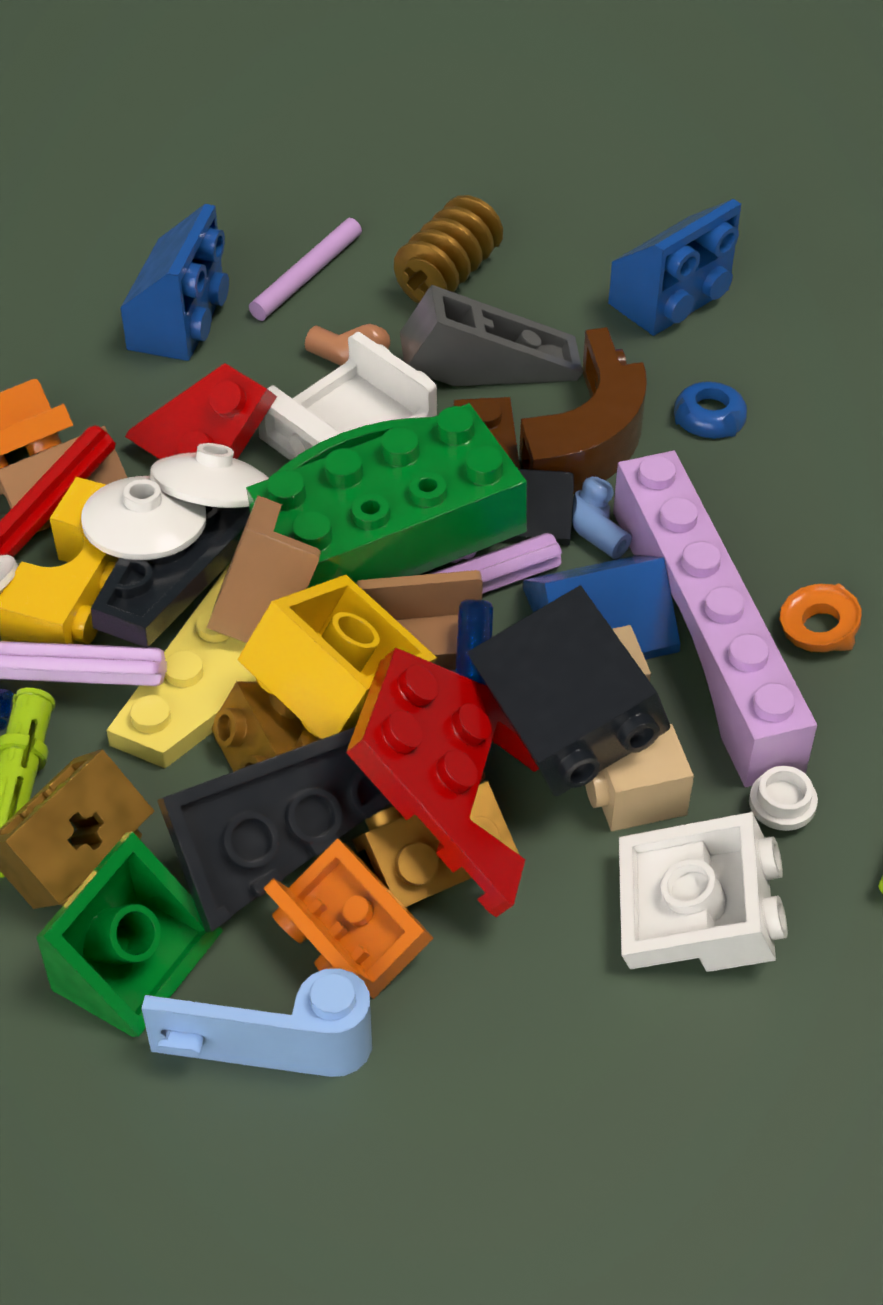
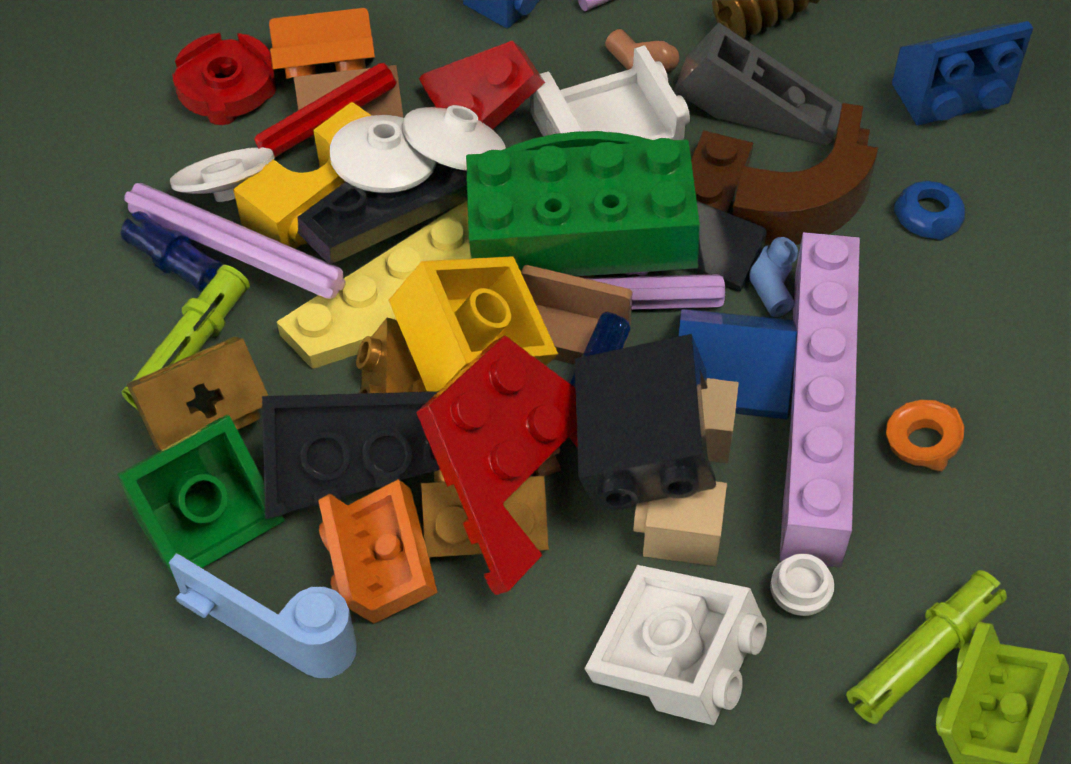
camera: 25 degrees right, 5 degrees up
medium nougat panel [207,495,321,643] -> none

